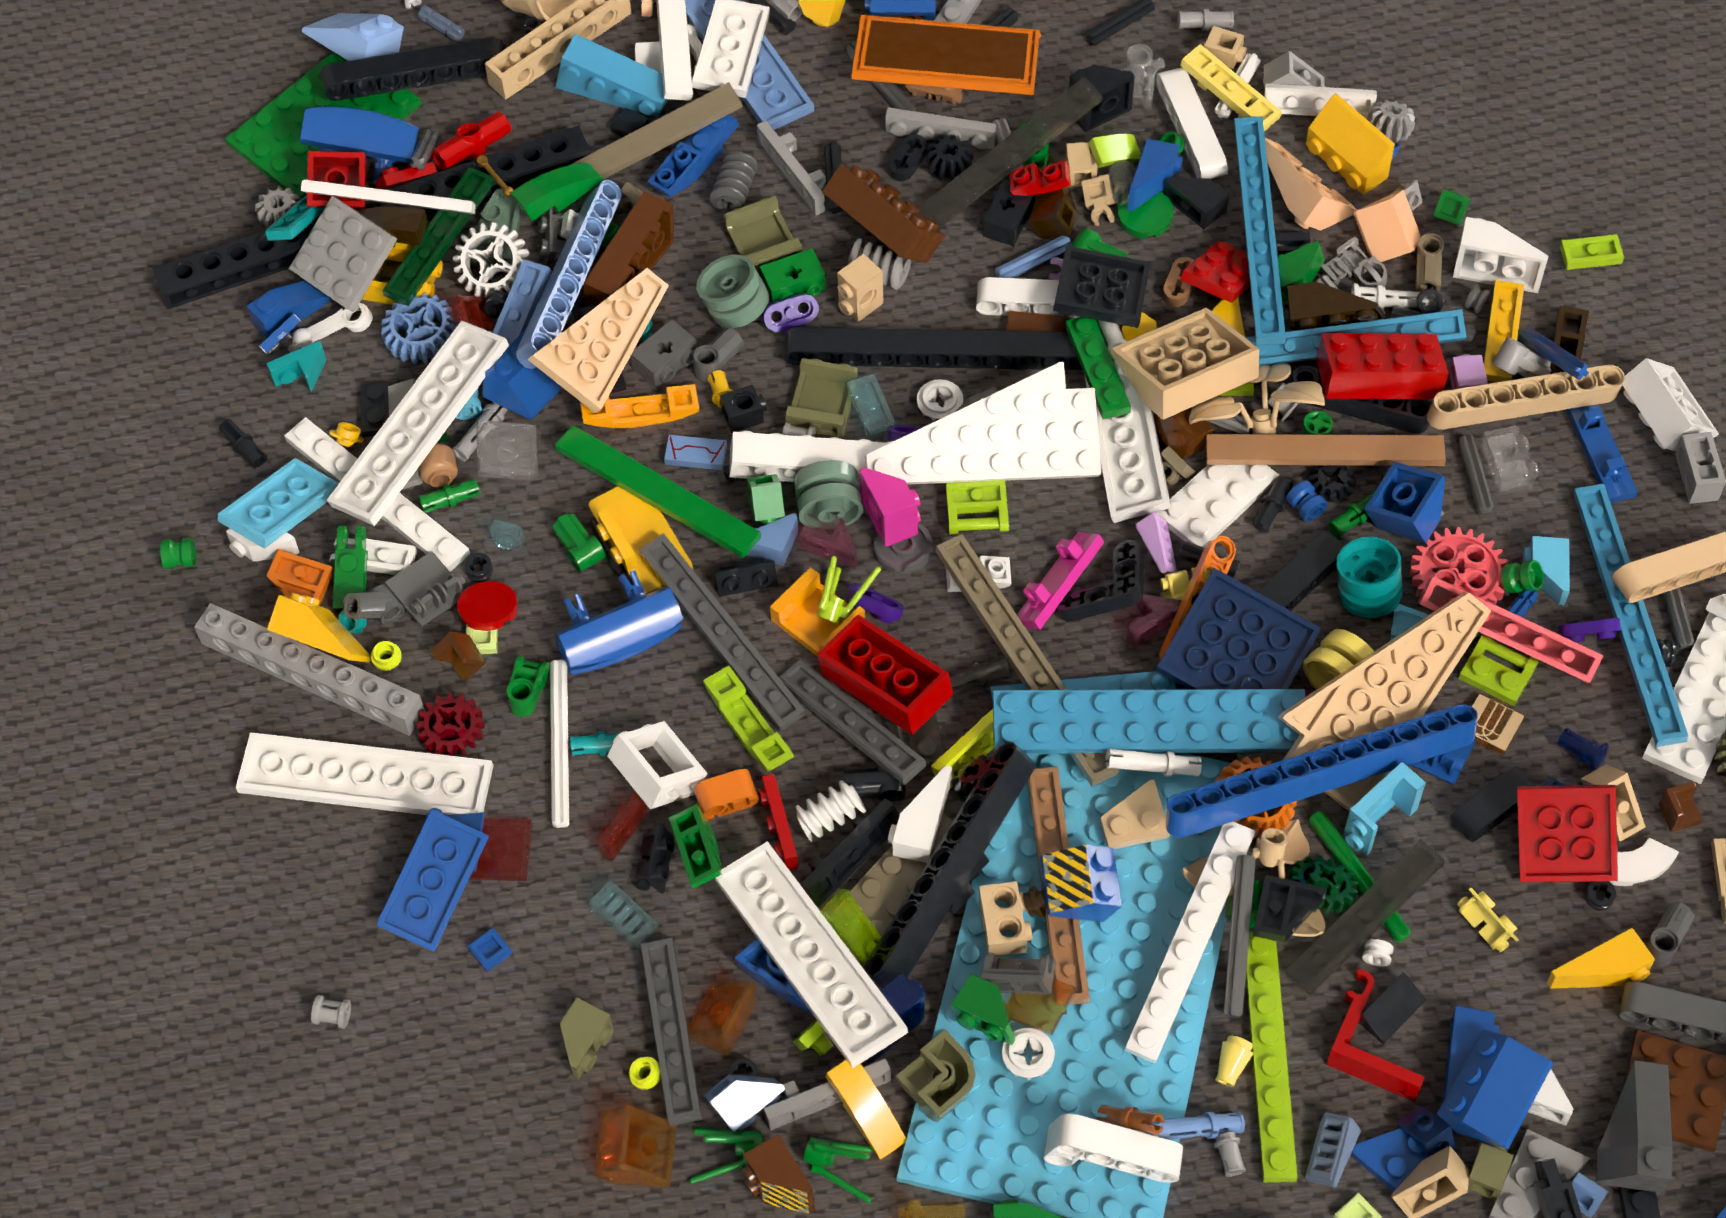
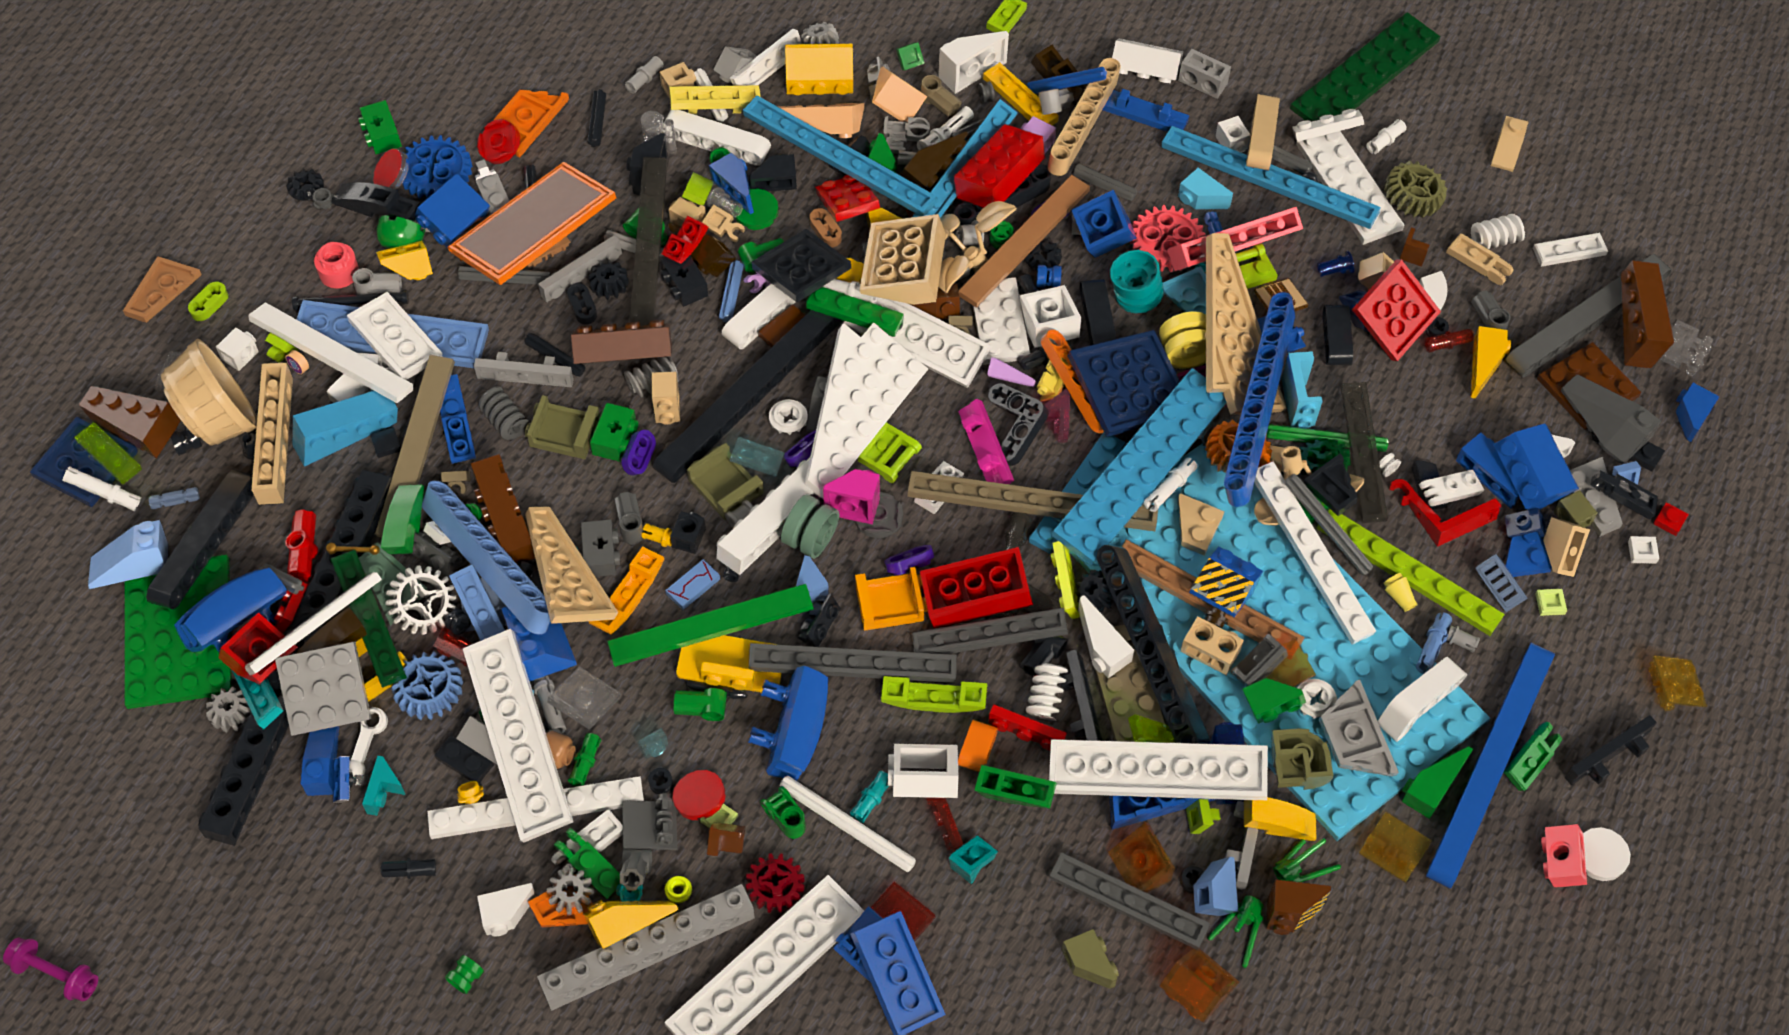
camera: 55 degrees left, 0 degrees up
medium azure tile [218,458,339,549] -> none
blue tile [467,927,513,972] -> none
clear light blue slope [589,881,659,949] -> none
neon yellow plate [629,1057,661,1090] -> none
black hinge [635,823,675,894] -> none
sand green wheel [696,254,769,328] -> none
slope [747,474,785,523] -> none
clear pink slope [799,518,857,570] -> none
lime plant [816,556,881,624] -> none
dark orange pin [1097,1105,1164,1135] -> none
green pin [1327,491,1375,538] -> none
black bush [1416,288,1444,314] -> none
light yellow hinge [1457,888,1519,952] -> none
clear brick [1480,425,1538,496] -> none
green wheel [1501,560,1544,593] -> none
dark purple plate [1558,618,1621,642] -> none
none -> light grey gear [547,867,594,915]
none -> teal slope [949,835,998,884]
none -> white slope [1020,285,1081,348]
none -> white brick [1216,116,1251,153]
none -> light grey wing [1319,680,1399,777]
none -> white hinge [1419,470,1484,506]
none -> clear red axle [1425,329,1474,353]

